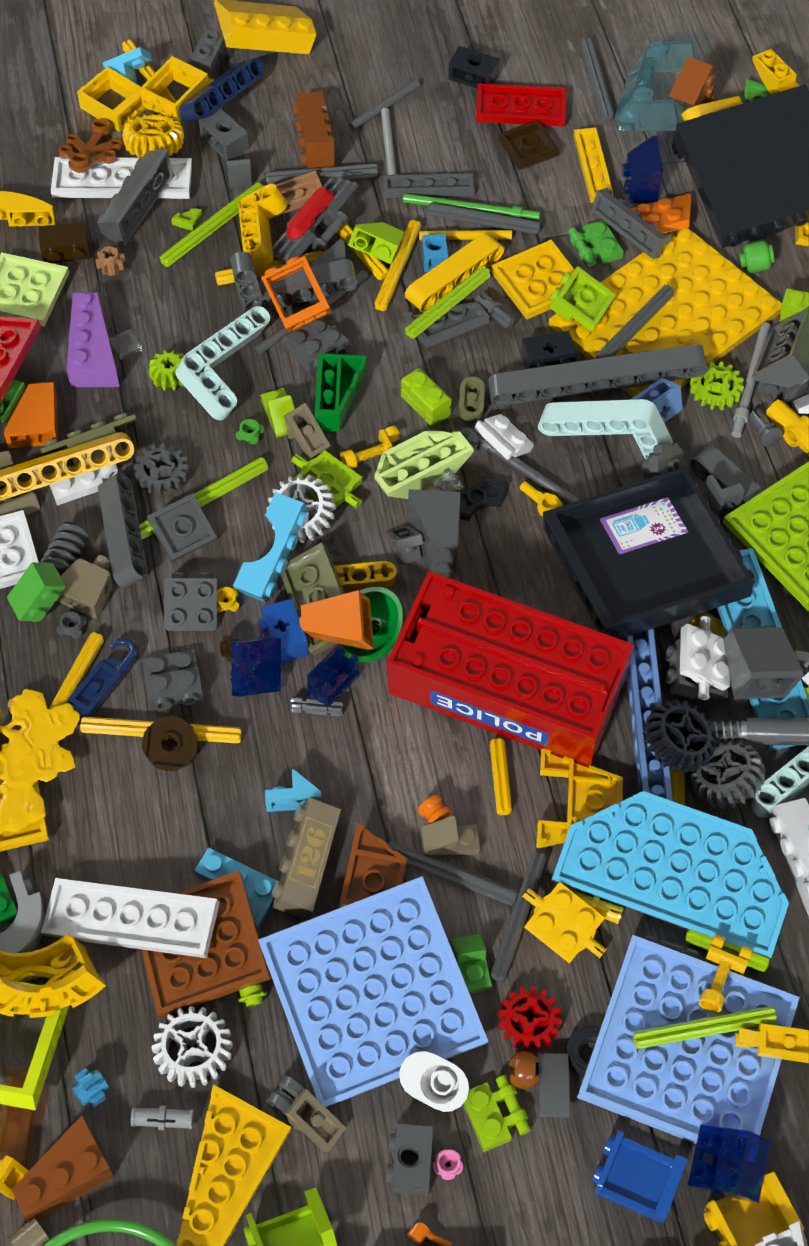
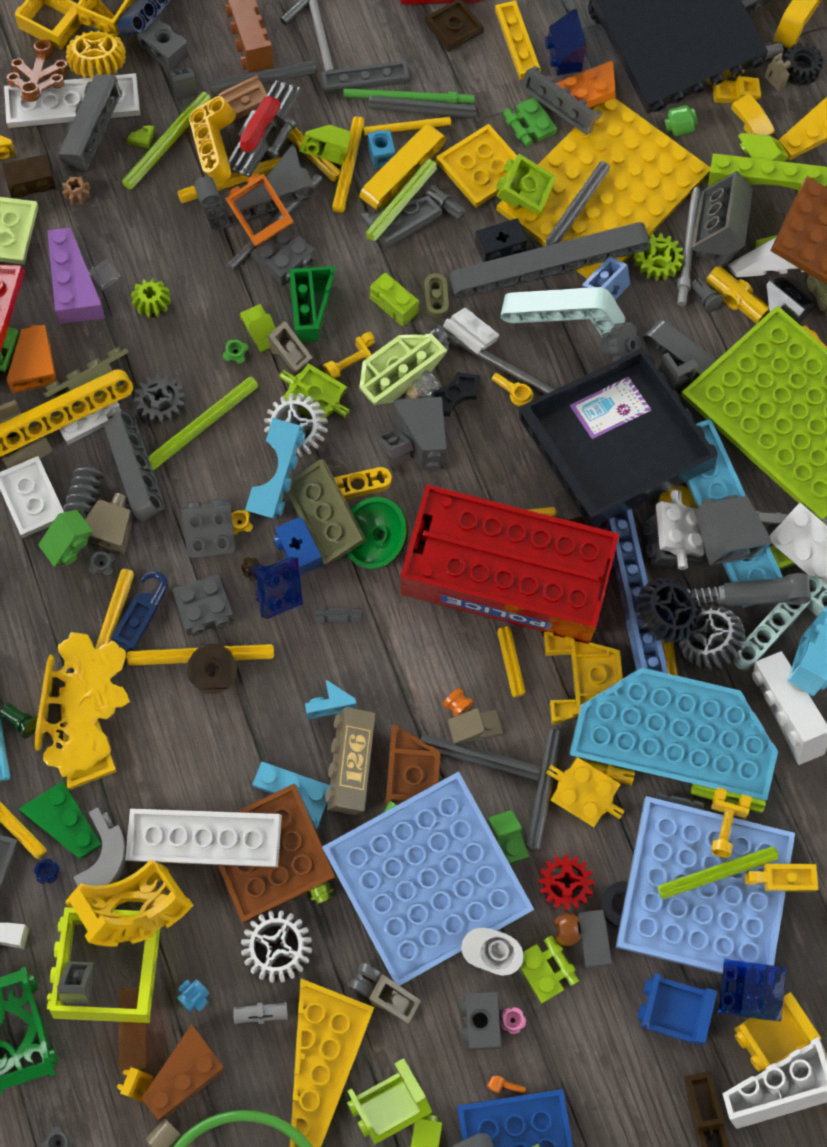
camera: 10 degrees left, 10 degrees up
dark grey plate [146,493,217,563] -> none
light aqua beam [175,306,270,420] -> none
orange slope [299,590,374,650] -> none
clear blue hinge [307,644,360,707] -> none

